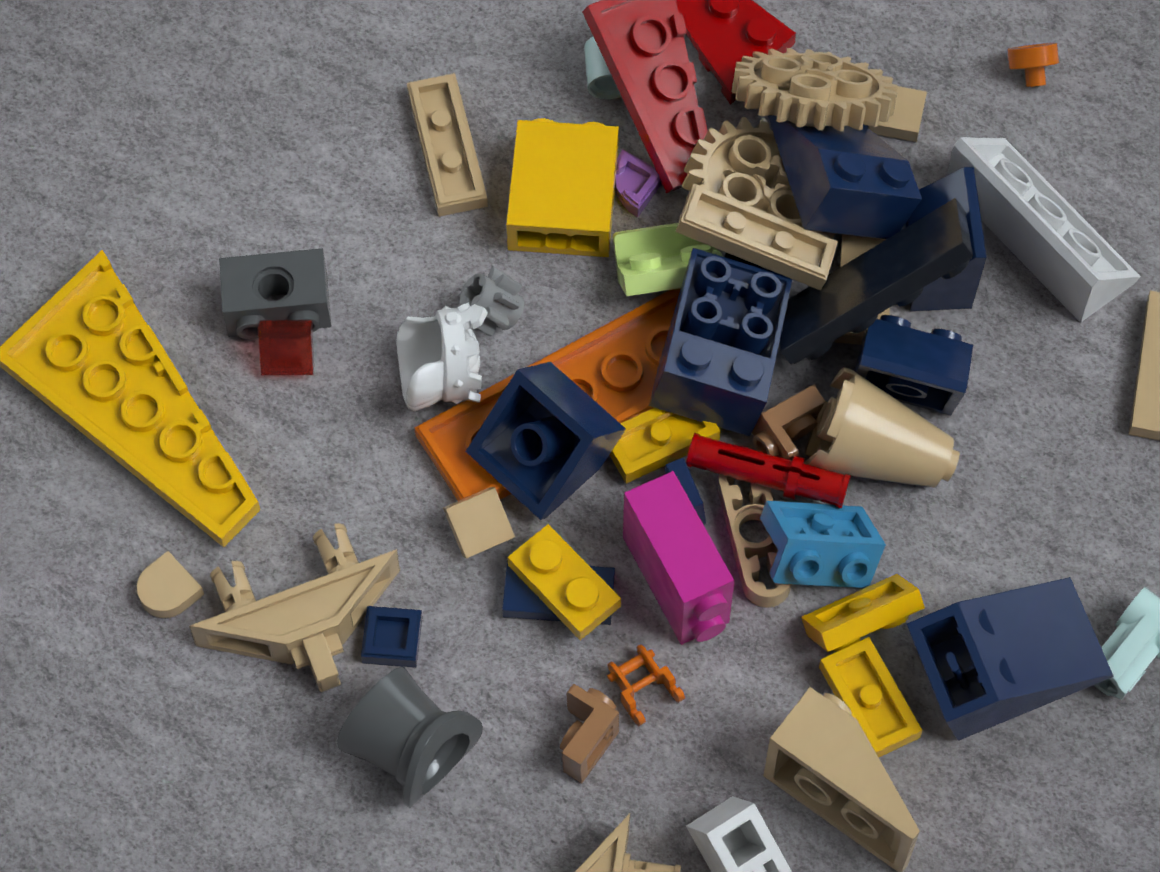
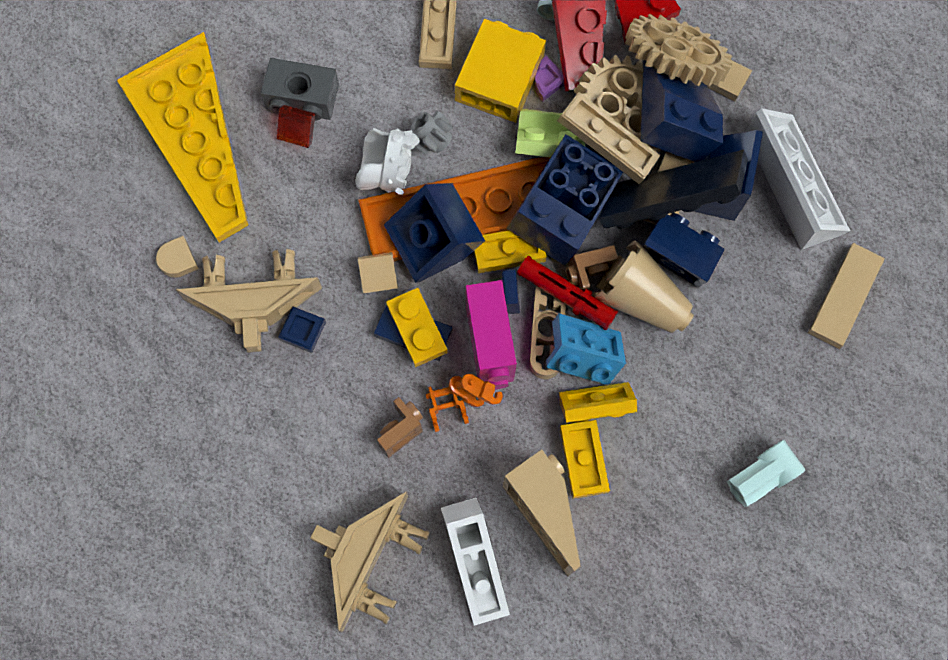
camera: 15 degrees right, 10 degrees up
dark grey hat [337,667,483,808] -> none
dark blue slope [906,577,1114,741] -> none
orange tile [1007,43,1059,87] -> none
none -> orange piece [449,374,503,407]

